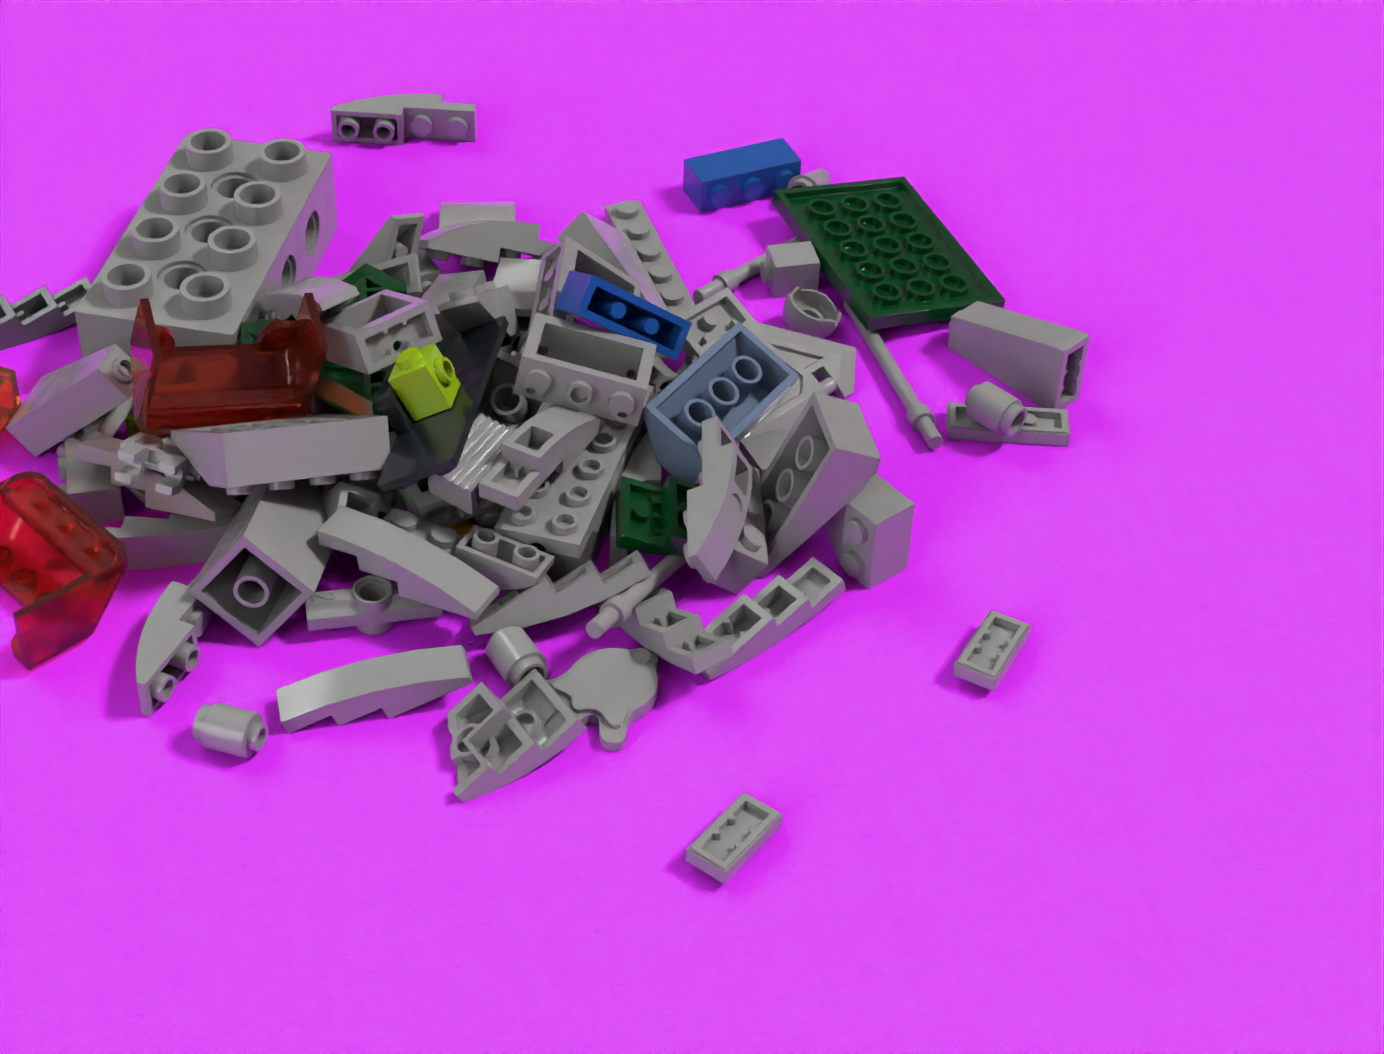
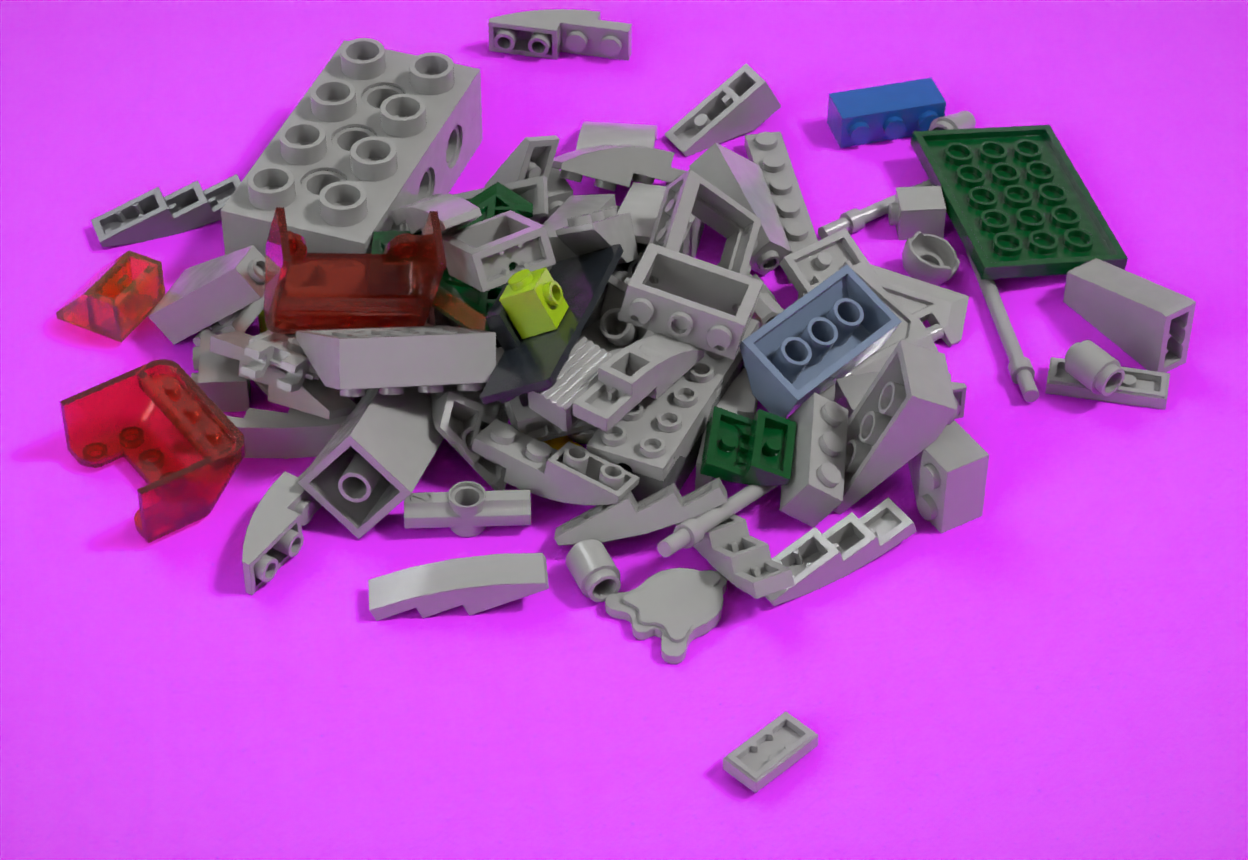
camera: 10 degrees right, 0 degrees up
light grey brick [193,702,268,758] -> none
light grey slope [317,505,499,620] -> none
slope [447,668,587,803] -> none
blue brick [554,270,692,361] -> none
light grey slope [683,416,753,583] -> none
light grey plate [953,610,1032,691] -> none
none -> slope [664,63,781,157]

